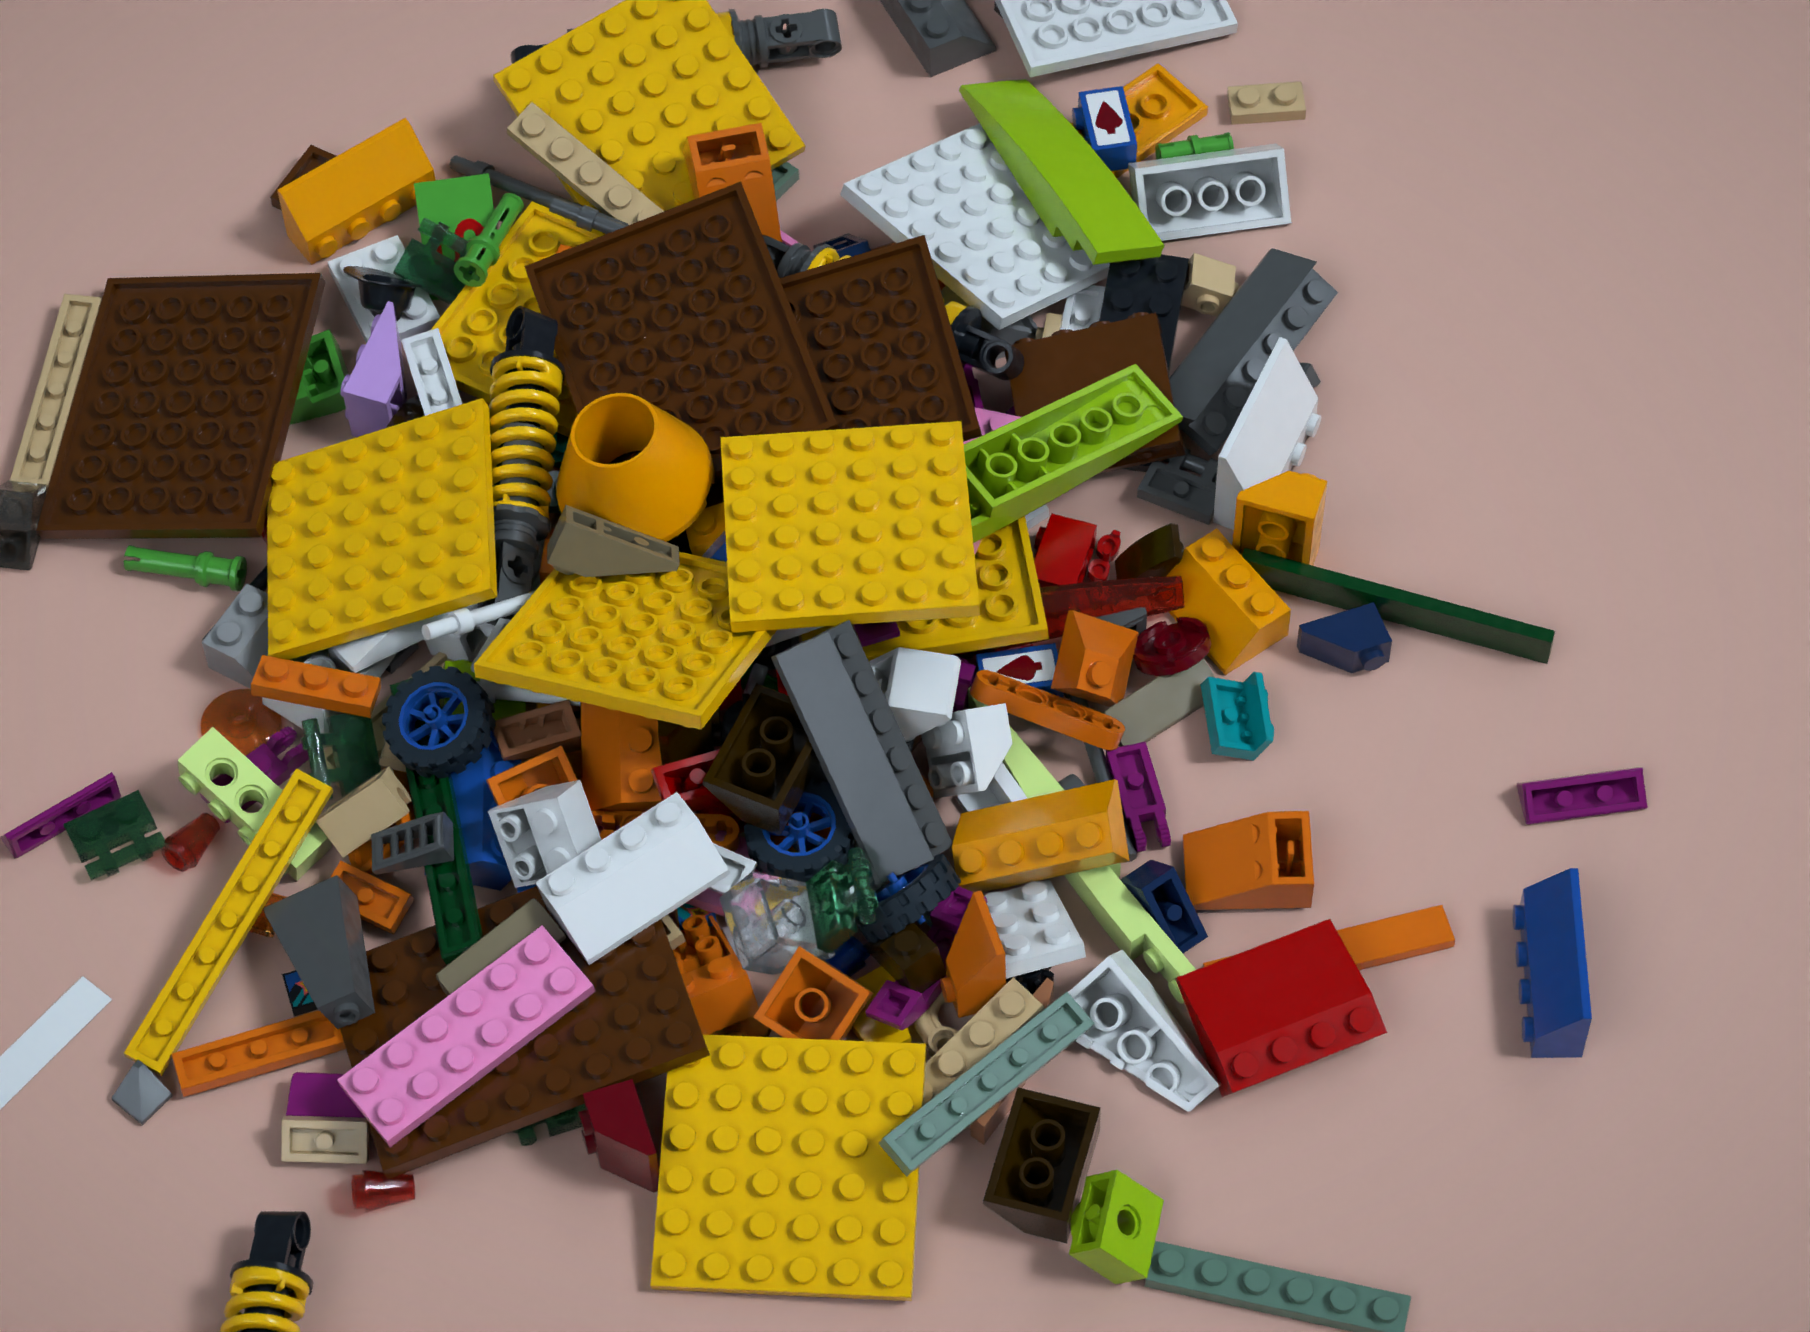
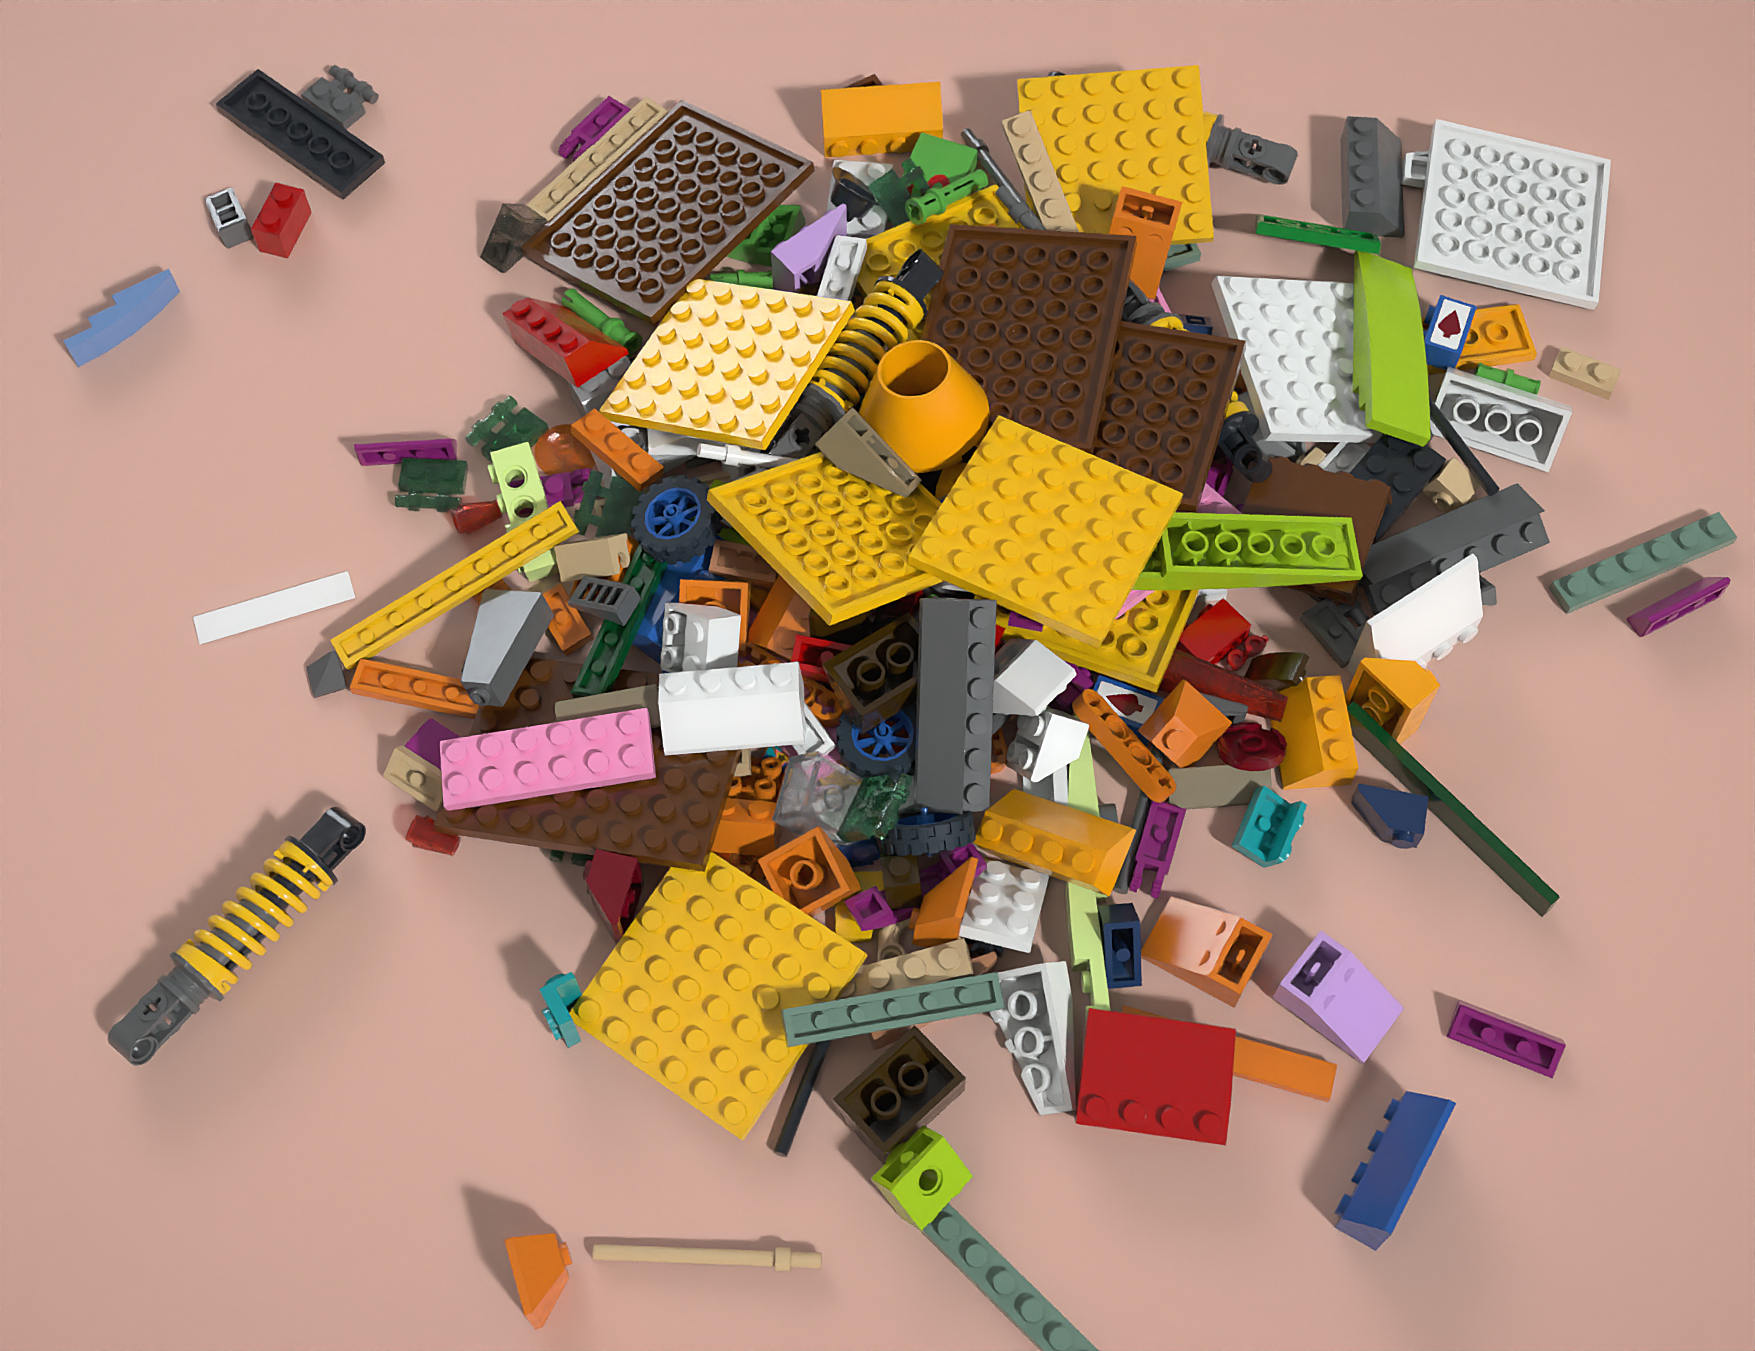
camera: 30 degrees right, 5 degrees up
none -> clear green plate [465,395,549,463]
none -> red slope [502,297,629,388]
none -> teal bracket [539,972,582,1048]
none -> magenta hinge [558,96,631,162]
none -> bright green pin [710,269,773,290]
none -> black bar [773,1040,831,1157]
none -> green tile [1255,214,1381,254]
none -> lavender slope [1273,931,1404,1064]
none -> black bar [1429,397,1500,496]
none -> sand green plate [1549,512,1737,614]
none -> magenta slope [1627,577,1731,637]

